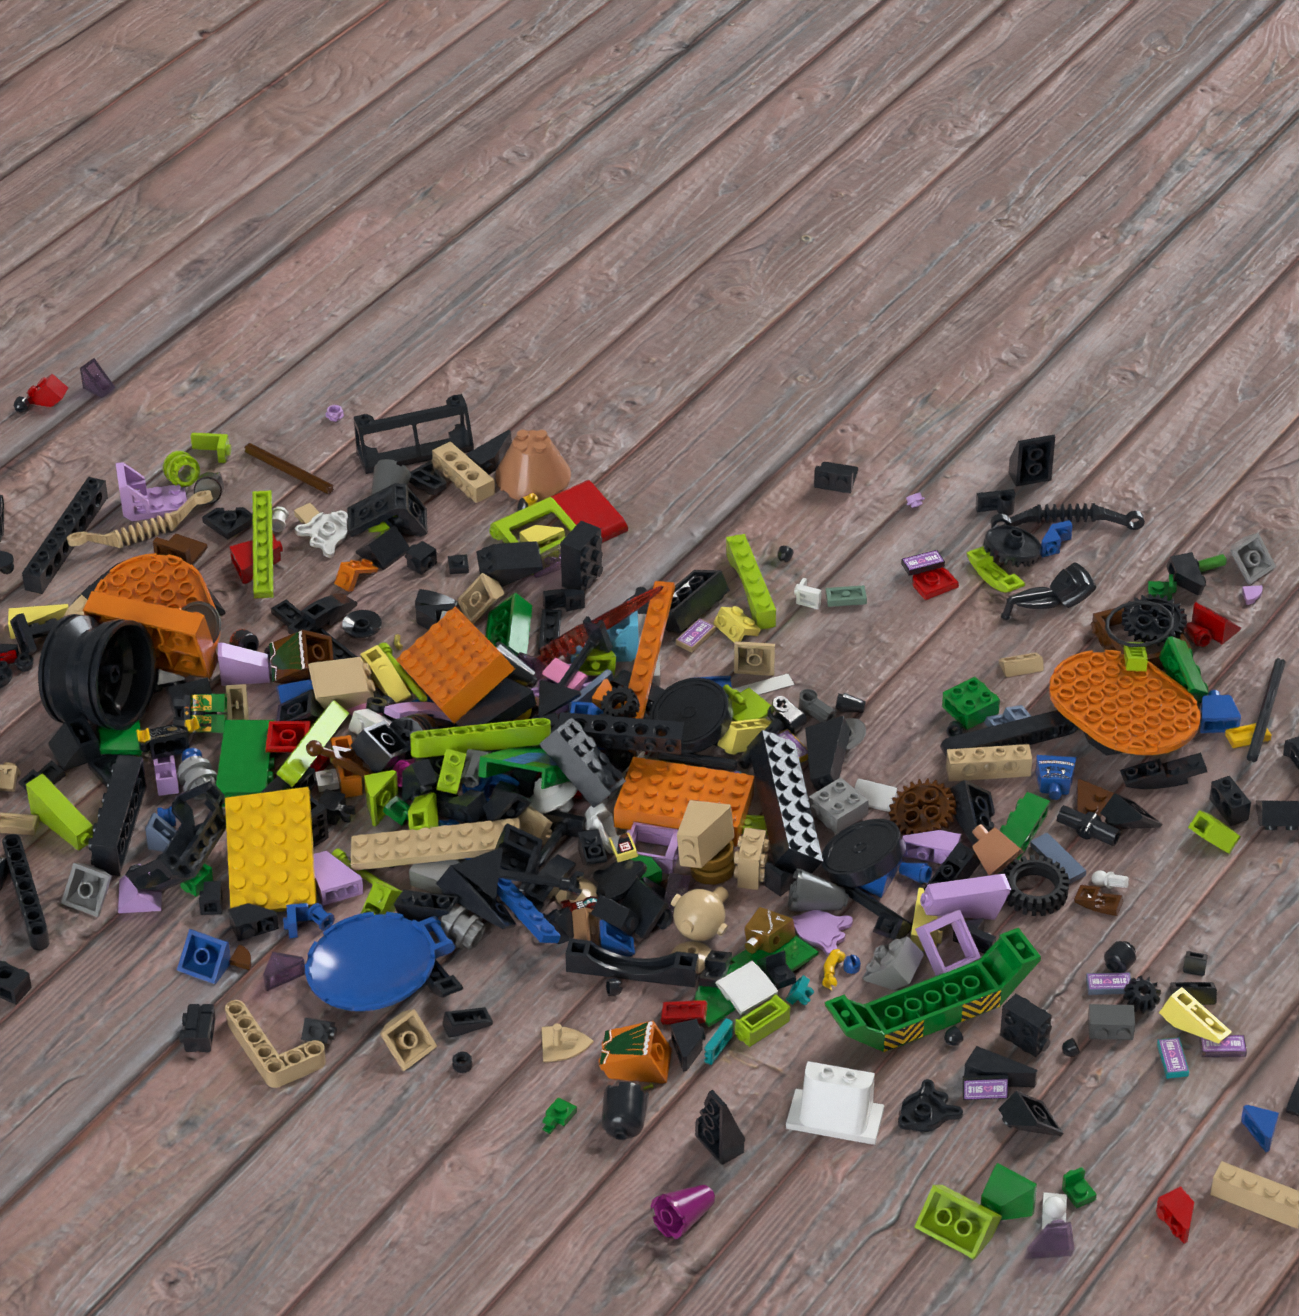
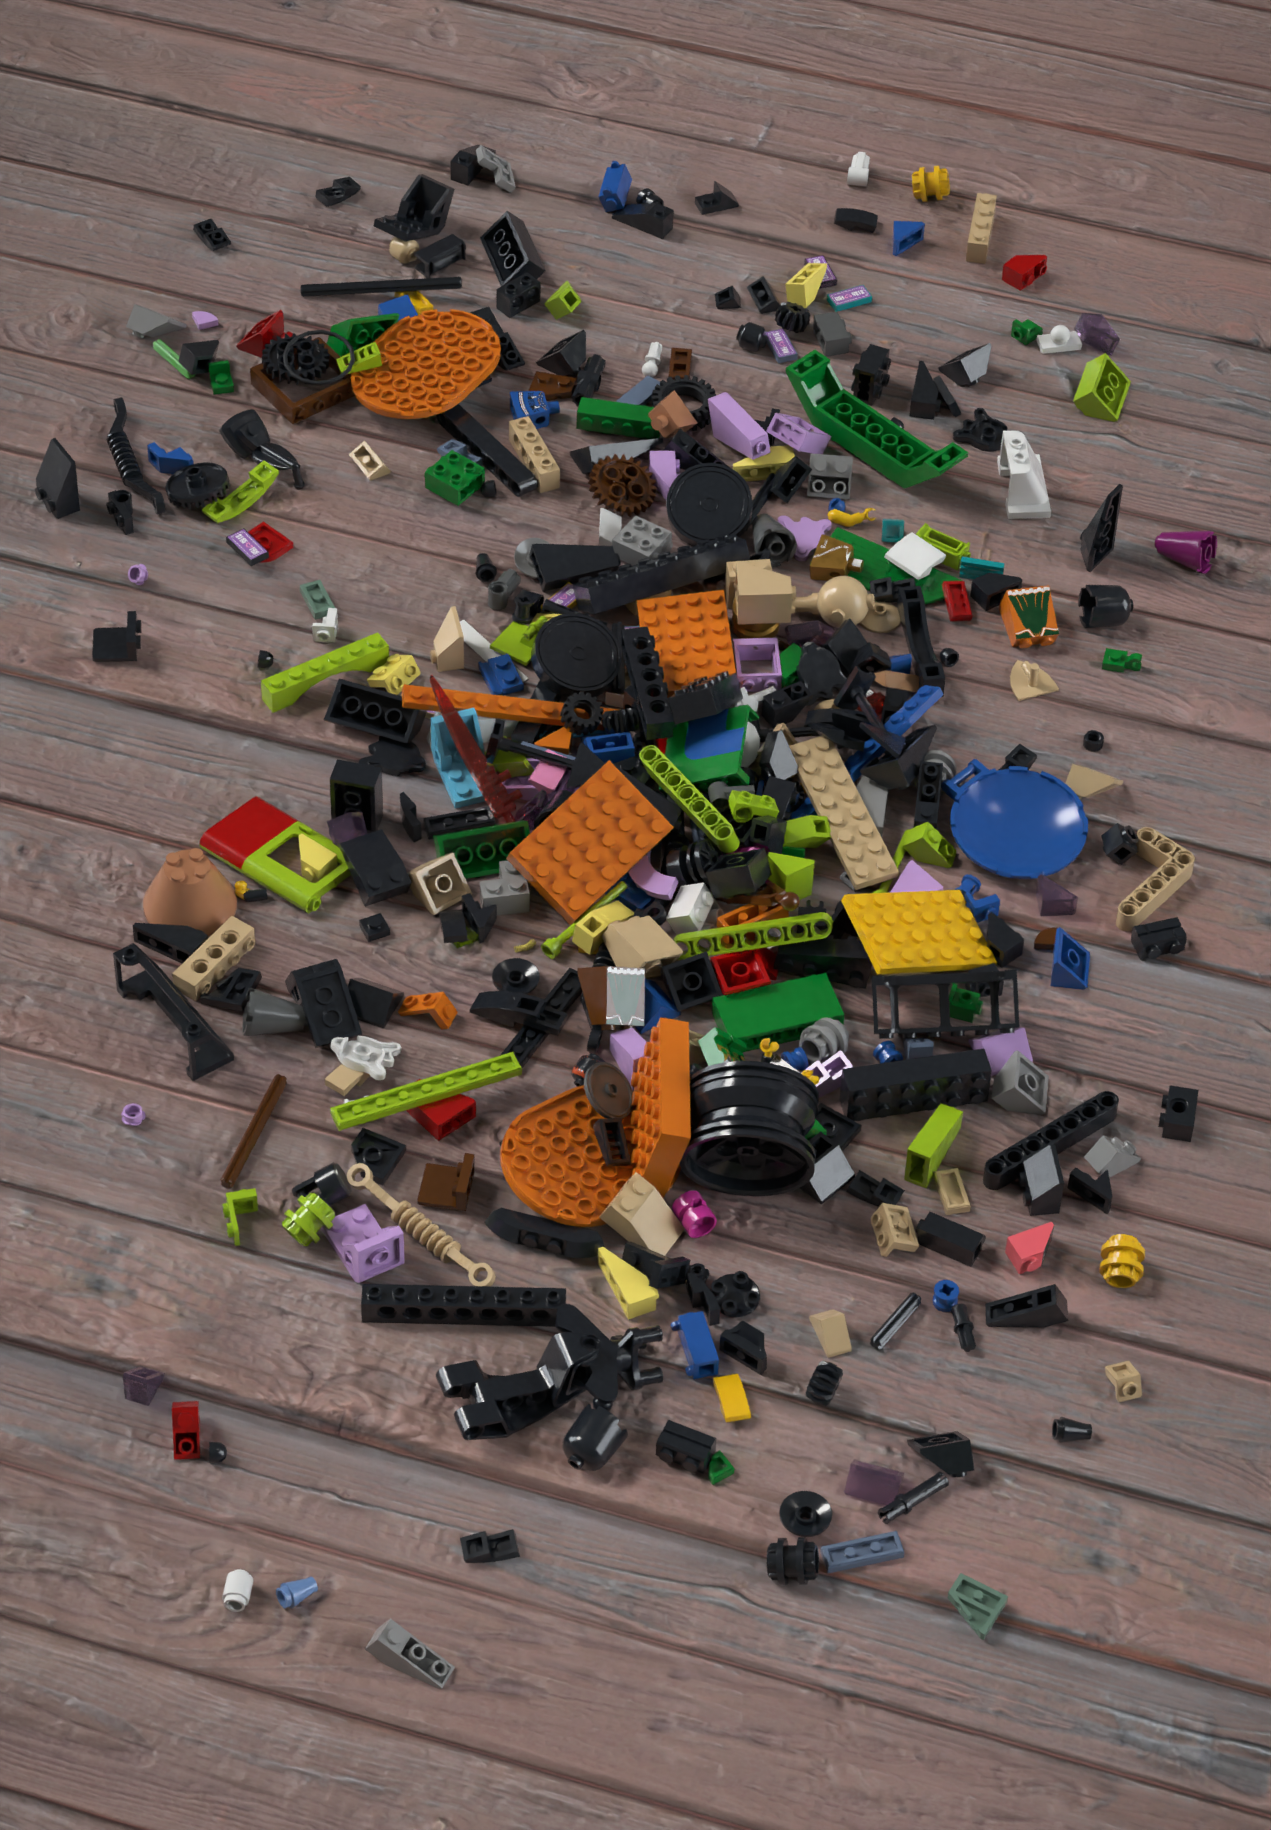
camera: 110 degrees left, 5 degrees up
black brick [404,541,437,575] -> none
black slope [442,1007,493,1038] -> none
slope [608,832,638,862] -> none
black slope [757,951,796,990] -> none
green slope [980,1163,1037,1221] -> none

